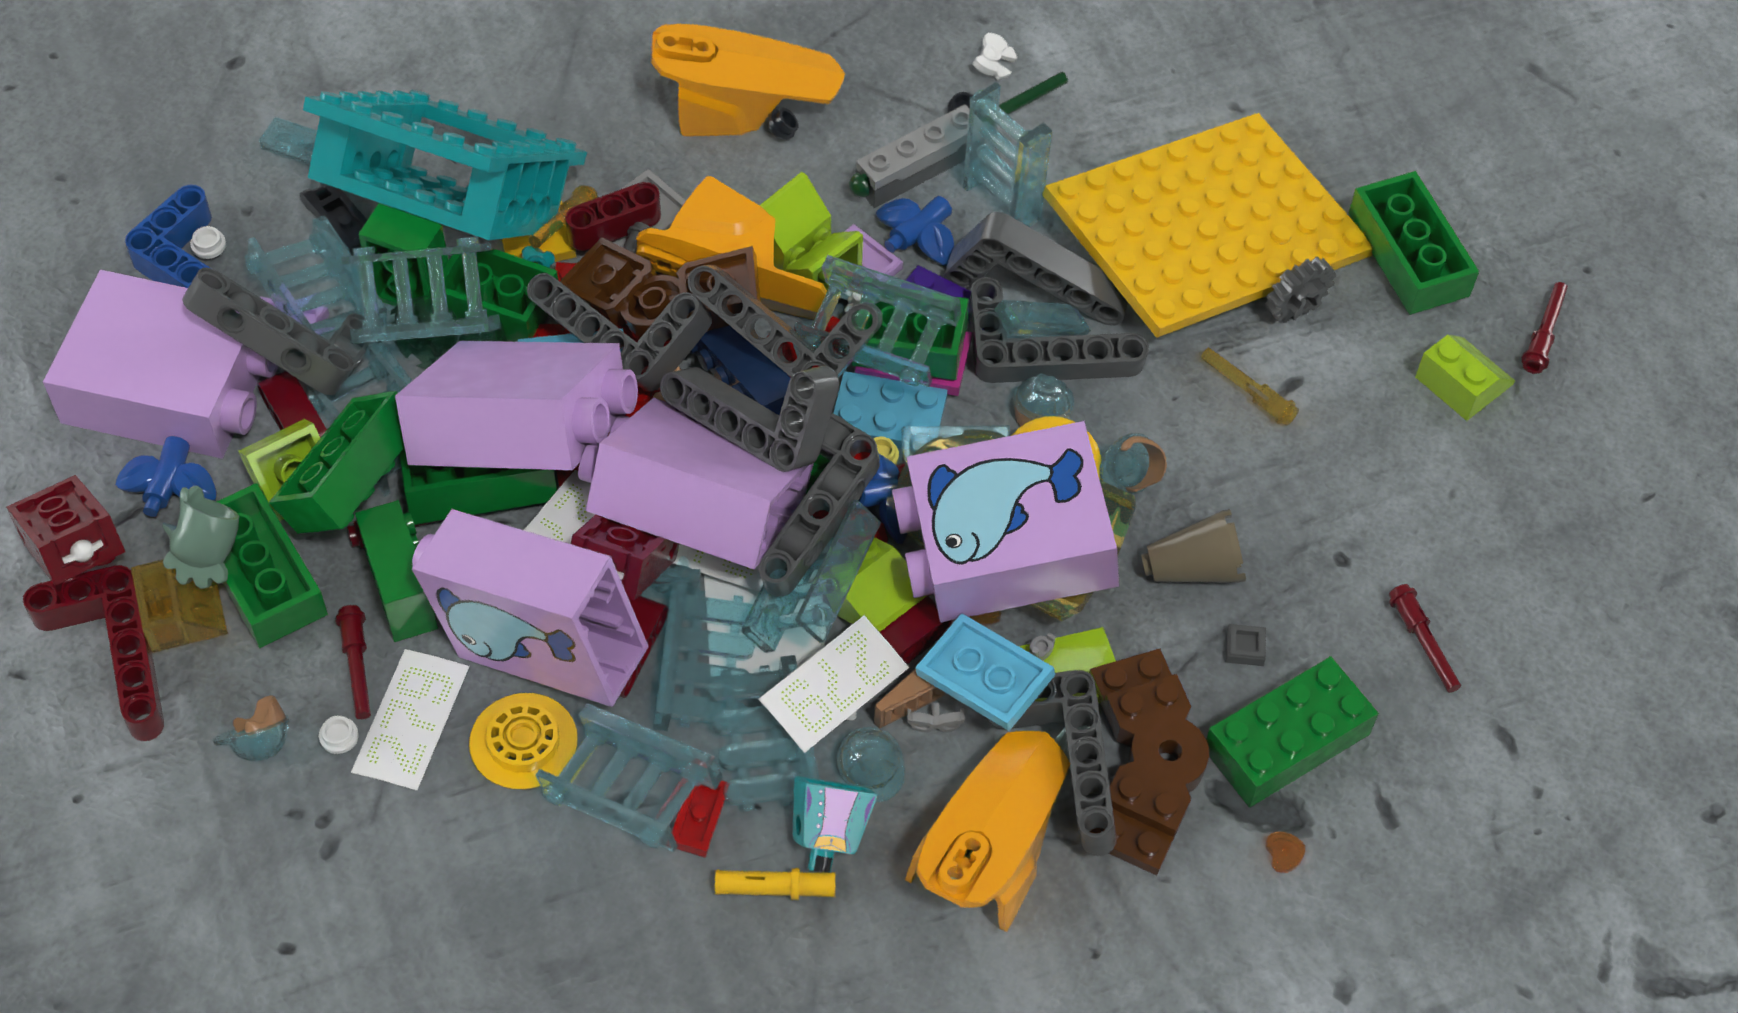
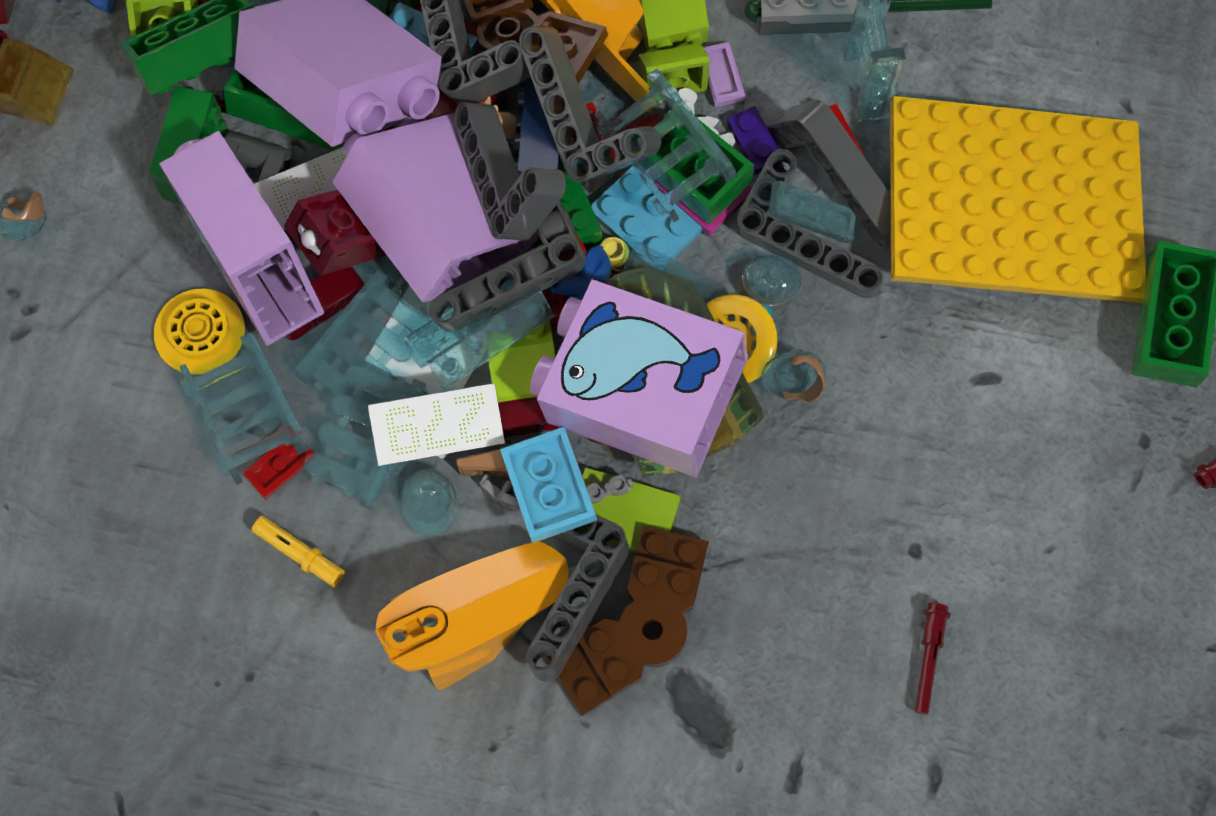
camera: 35 degrees right, 15 degrees up
sand green piece [162,486,239,589] -> none
green brick [217,483,328,649] -> none
white plate [319,716,359,754] -> none
dark red pin [335,605,371,719] -> none
white sticker [351,649,470,790] -> none
teal torso [792,776,877,873] -> none
blue plant [876,196,954,267] -> none
dark tan cone [1141,509,1246,583] -> none
clear yellow pin [1201,347,1299,426] -> none
green brick [1206,656,1379,808] -> none
dark grey tile [1226,624,1266,666] -> none
dark grey gear [1265,257,1337,323] -> none
clear orange piece [1265,832,1305,873] -> none
lime slope [1415,334,1515,421] -> none

